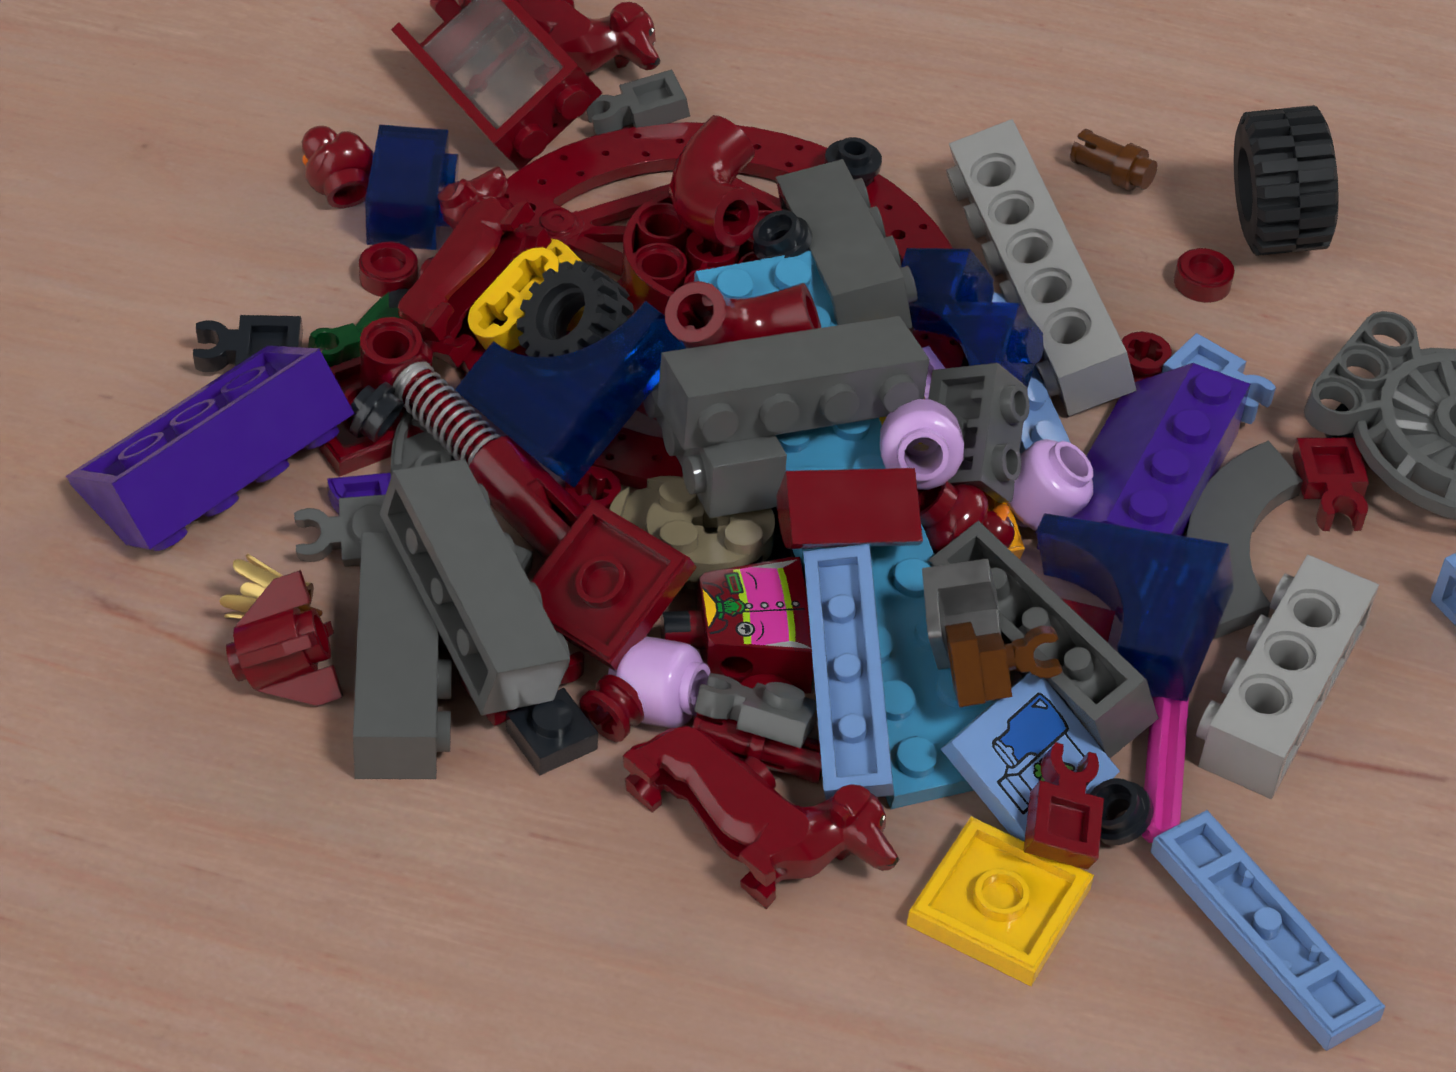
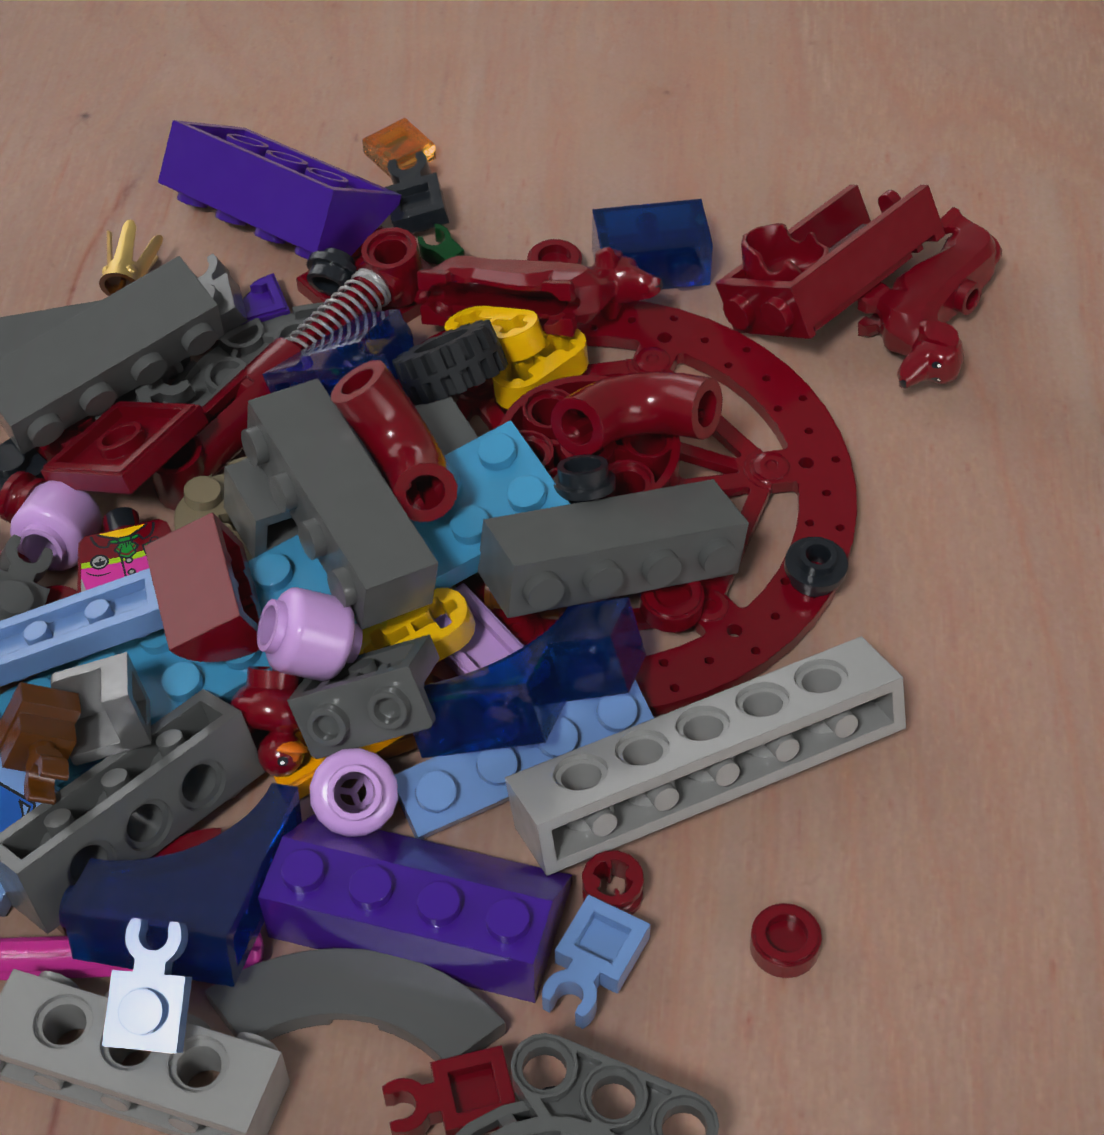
camera: 85 degrees right, 5 degrees up
dark red brick [226,570,344,706] -> none
dark red animal [302,126,376,208] -> none
dark grey plate [586,69,690,135] -> none
reddish brown animal [1070,129,1158,191] -> none
black tyre [1234,105,1339,256] -> none
none -> plate [102,918,192,1053]
none -> clear orange tile [362,118,436,178]
none -> dark red hair [741,223,830,281]

